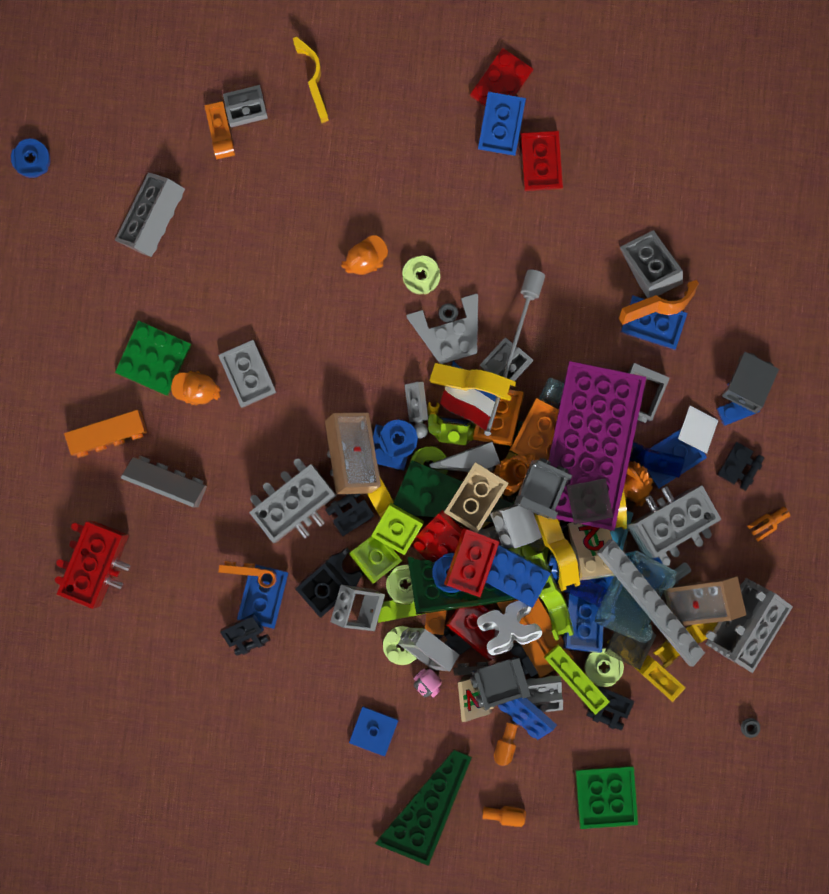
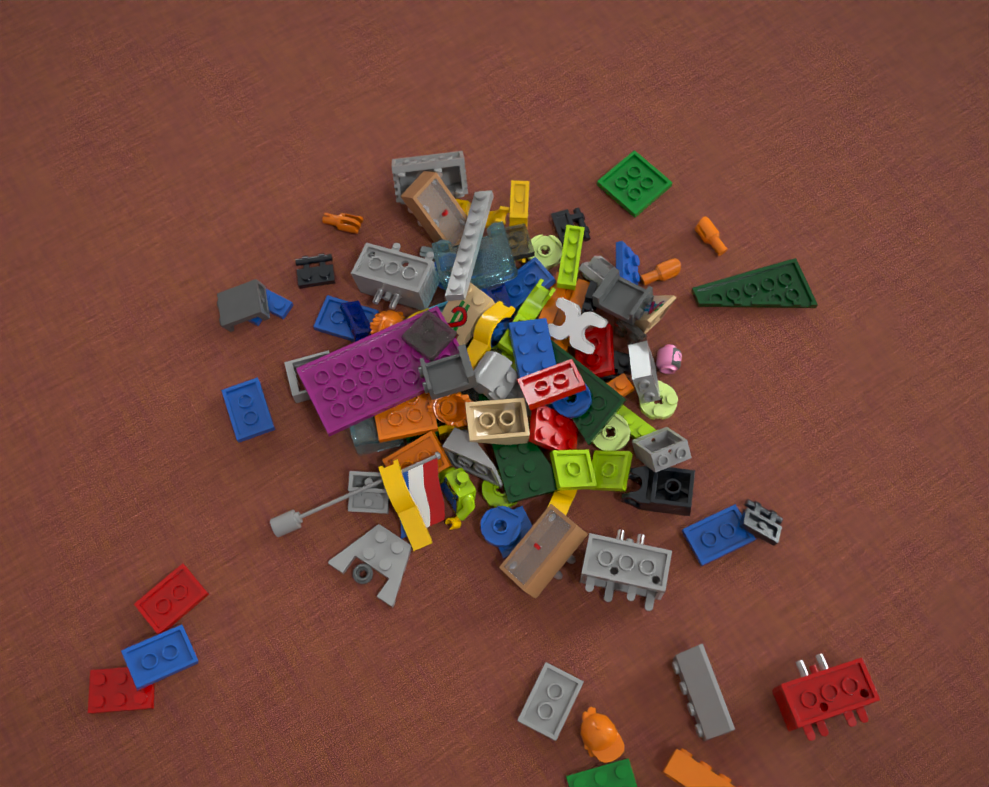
camera: 125 degrees left, 20 degrees down
orange plate [218,561,277,588] -> none
black plate [325,494,375,537] -> none
orange hair [341,235,388,275] -> none
blue plate [349,706,399,757] -> none
yellowish green plate [402,256,440,294] -> none
light grey plate [405,382,428,438] -> none
orange piece [619,279,699,325] -> none
light grey slope [620,230,683,298] -> none
white sticker [678,406,718,454] -> none
dark grey plate [741,718,760,738] -> none

